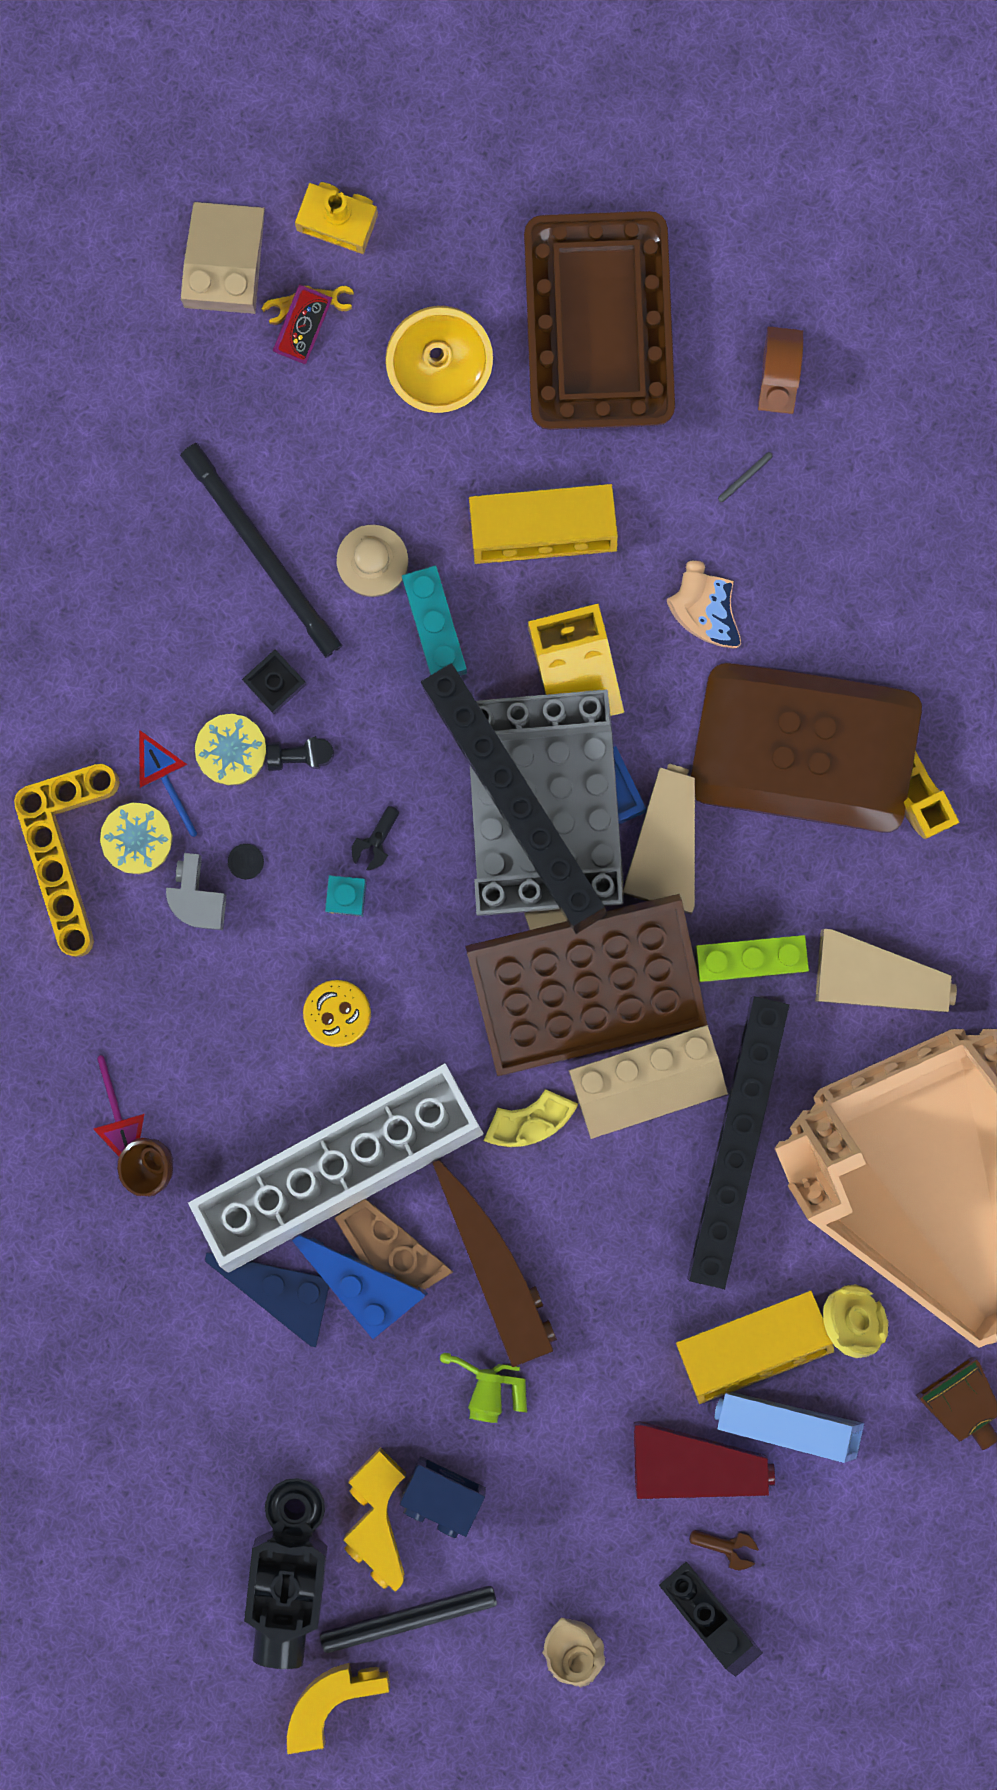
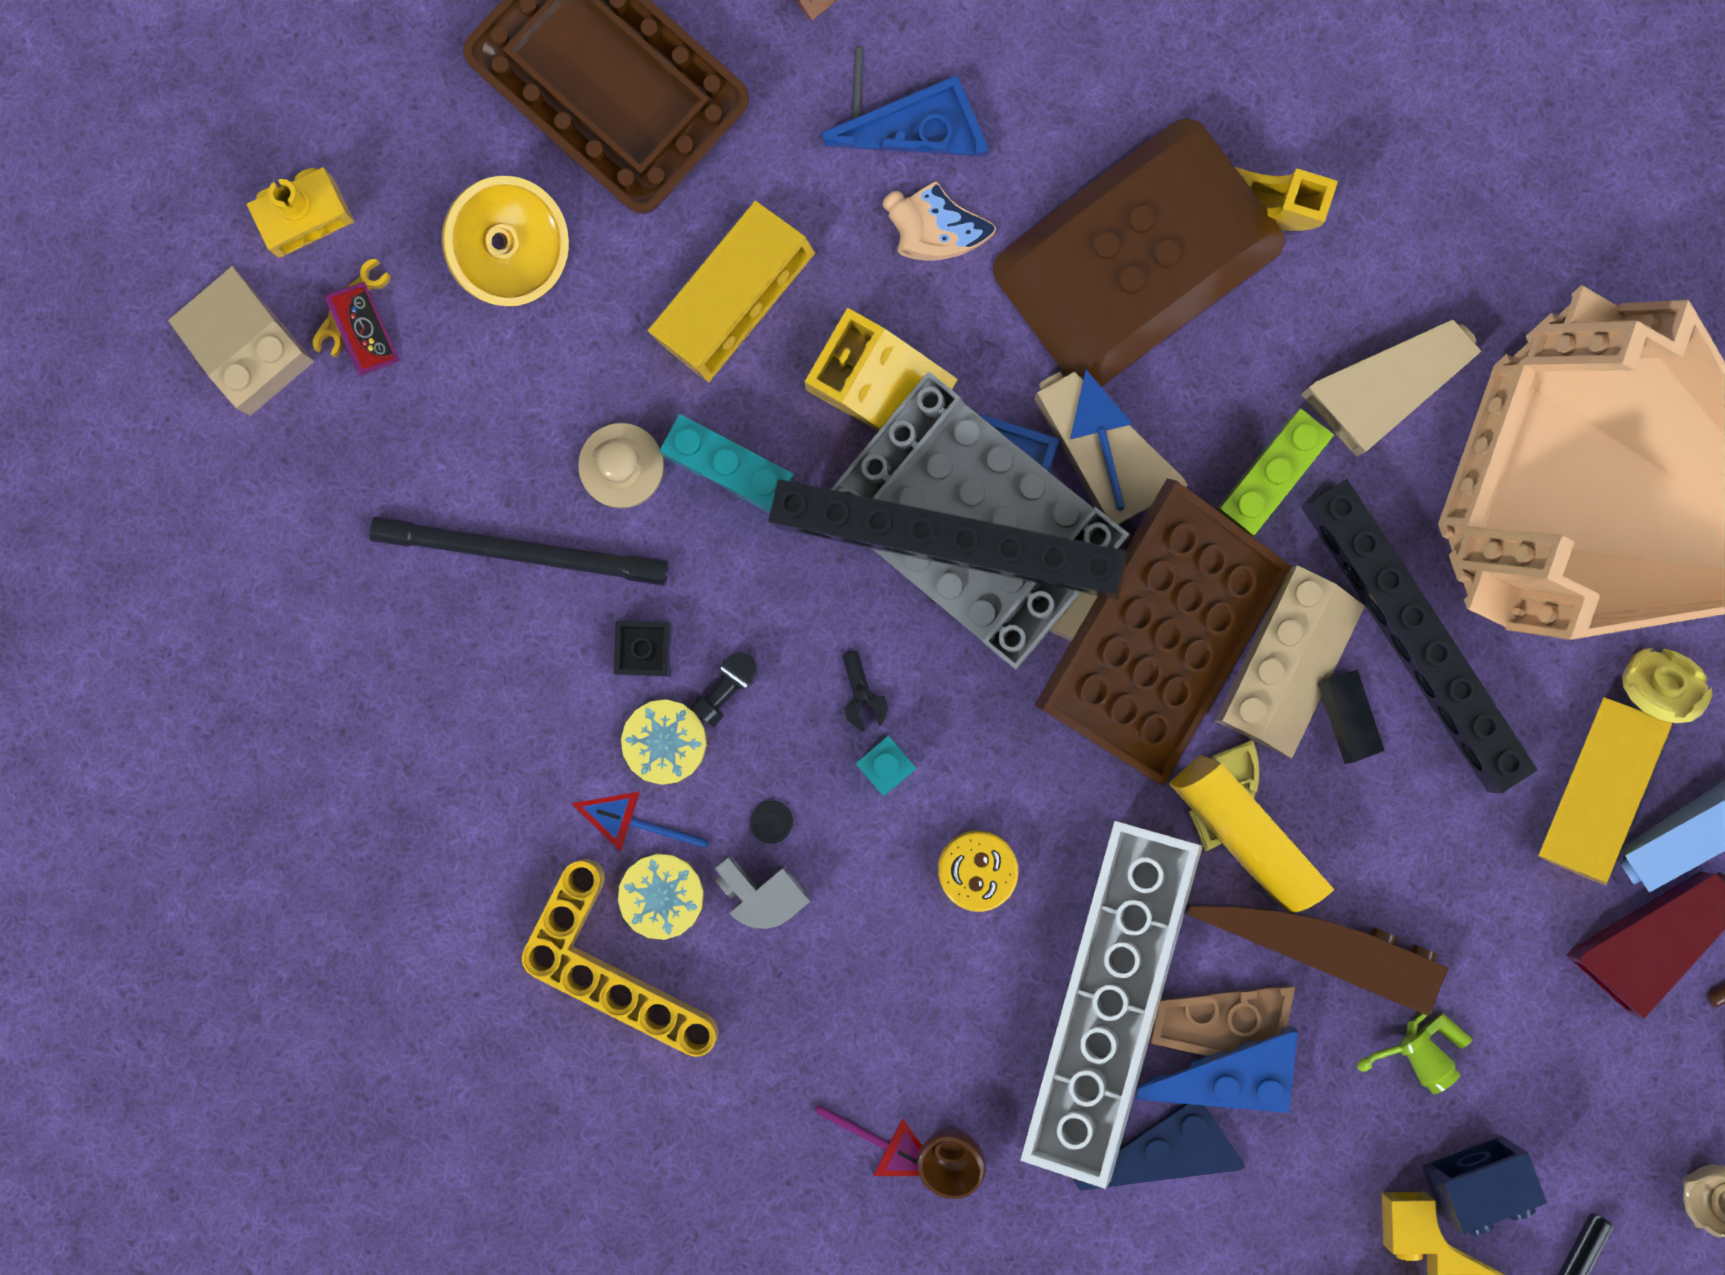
camera: 45 degrees left, 0 degrees up
none -> blue wing [821,75,989,156]
none -> blue piece [1070,370,1133,511]
none -> yellow brick [1169,754,1334,912]
none -> black tile [1318,670,1385,764]

